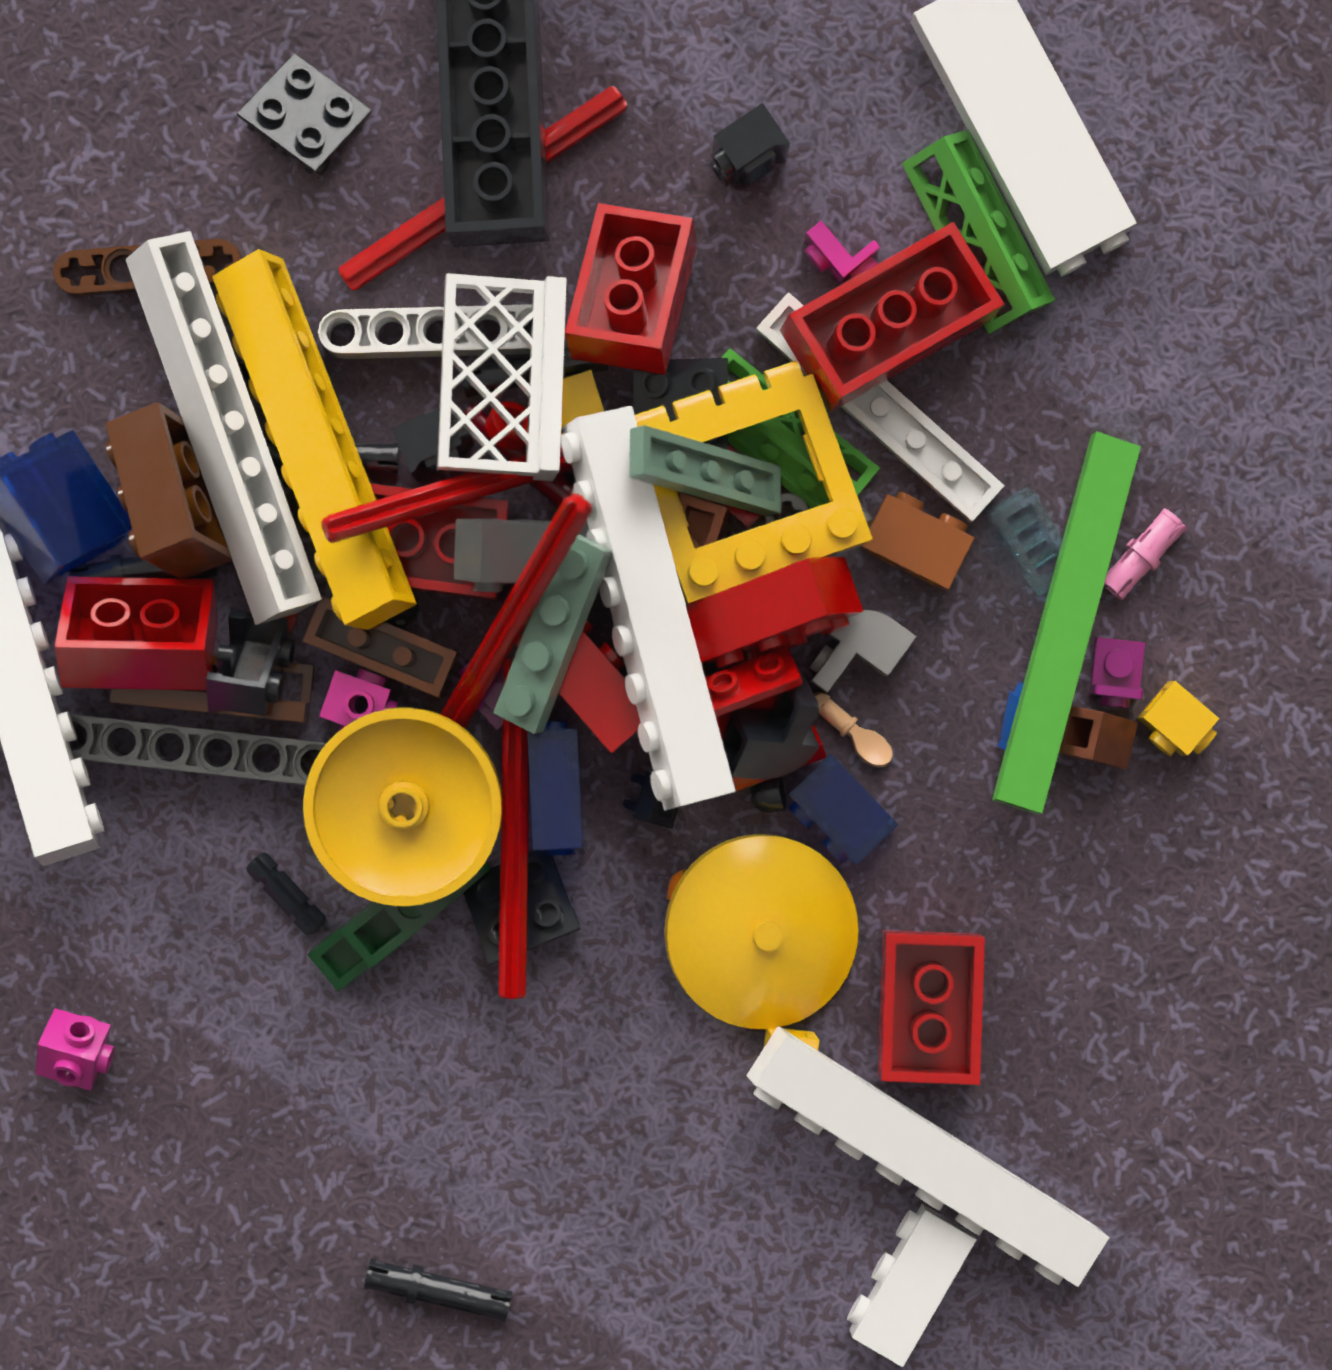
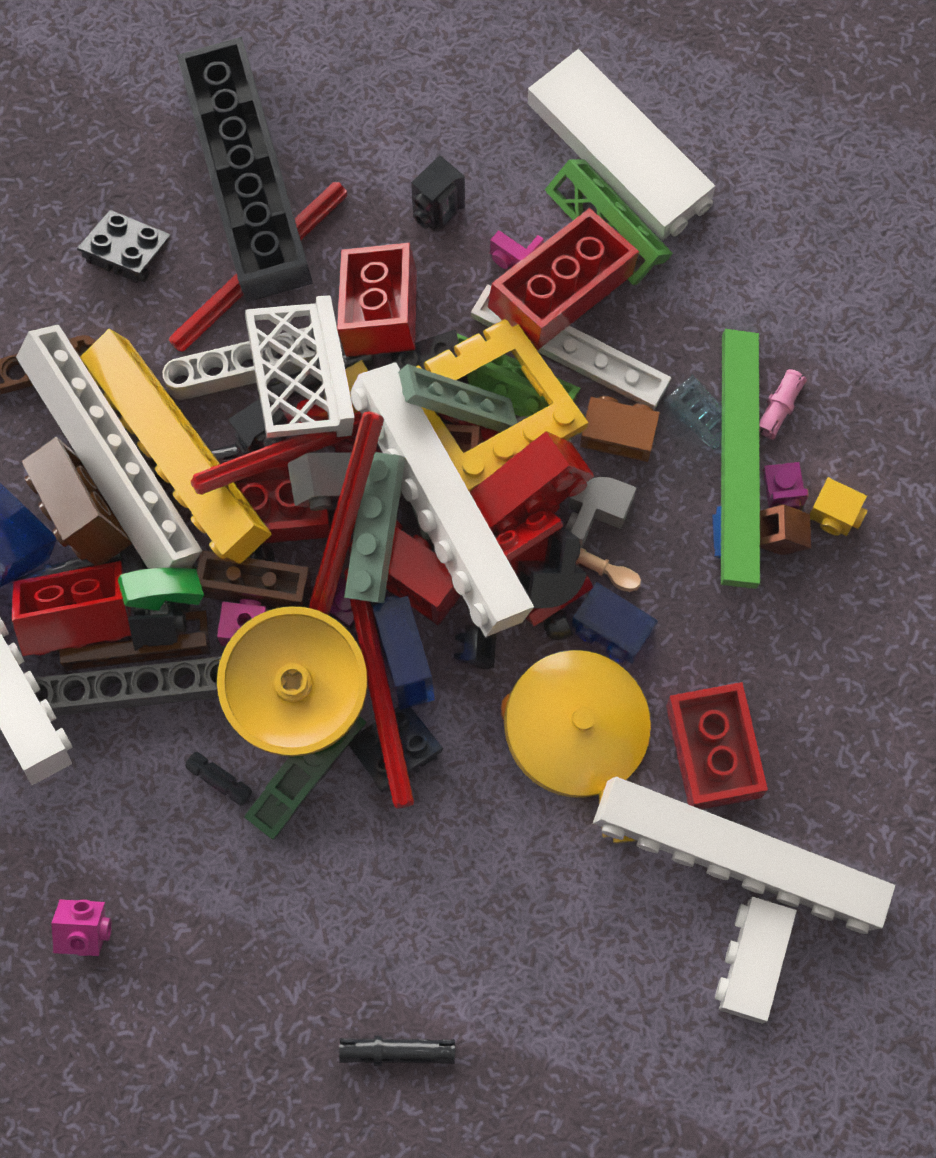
camera: 15 degrees left, 15 degrees down
none -> green slope [118,567,204,611]

